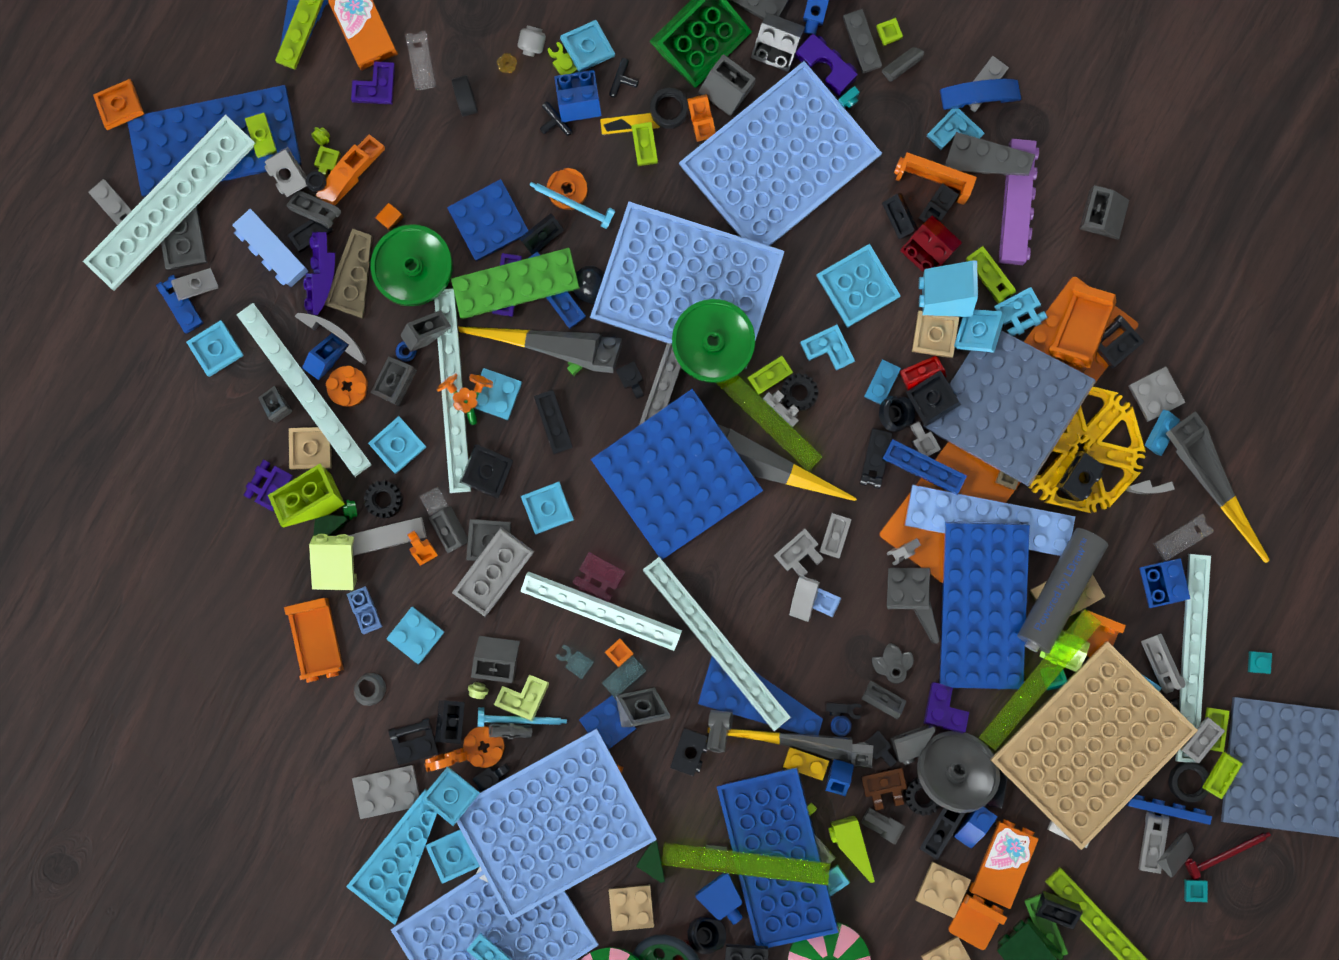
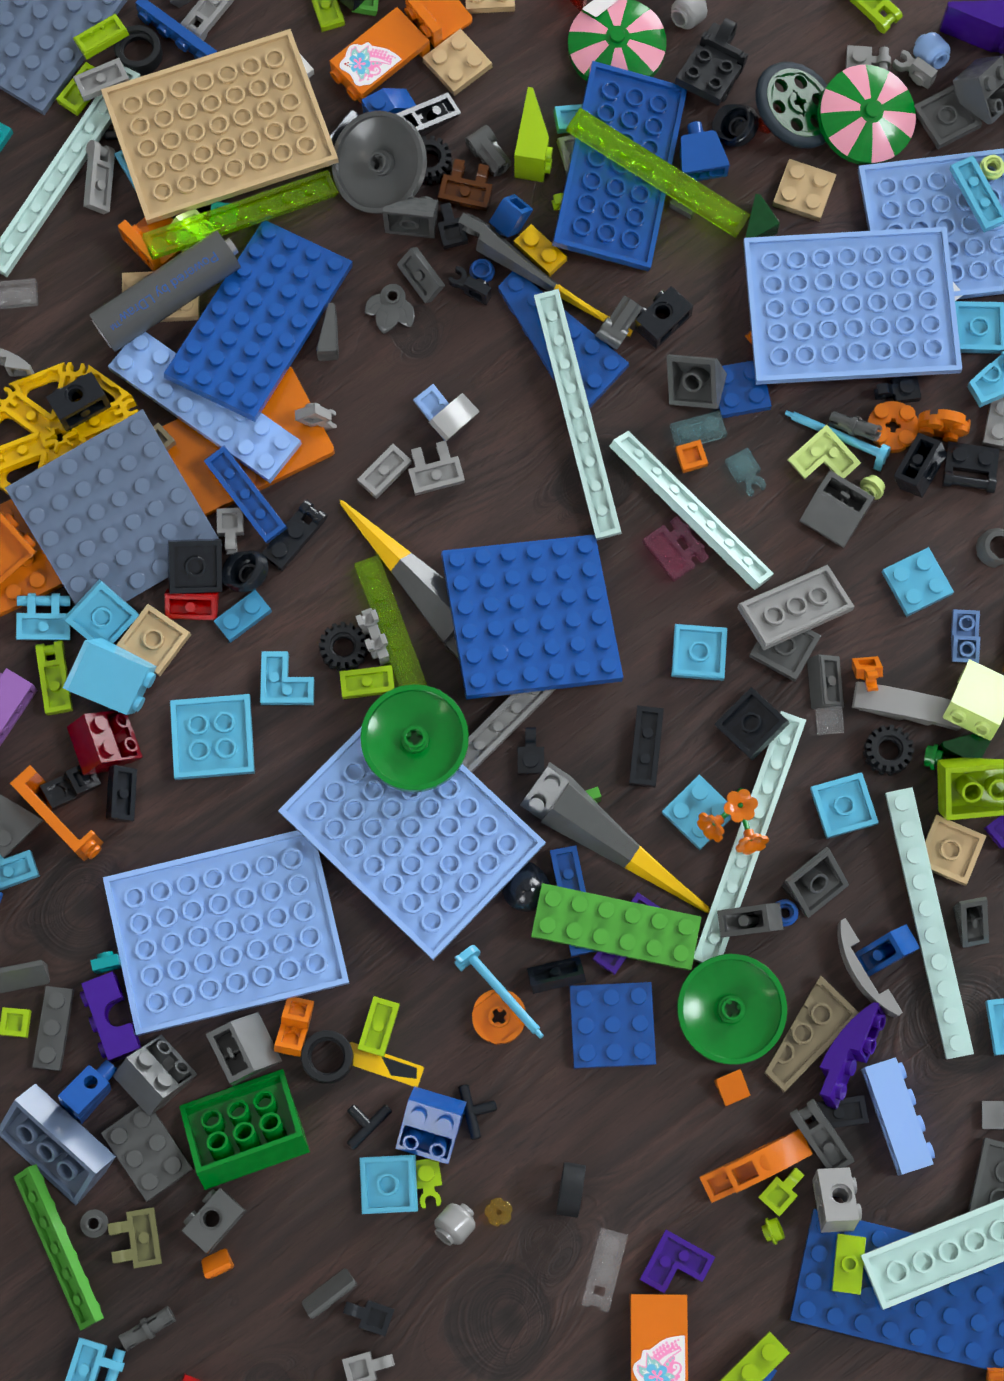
camera: 160 degrees left, 10 degrees down
black plate [306,171,326,192] -> none
orange plate [326,366,368,407] -> none
medium azure plate [421,766,480,826] -> none
dark grey plate [887,568,930,609] -> none
dark purple plate [924,682,969,733] -> none
blue slope [1139,558,1190,608] -> none

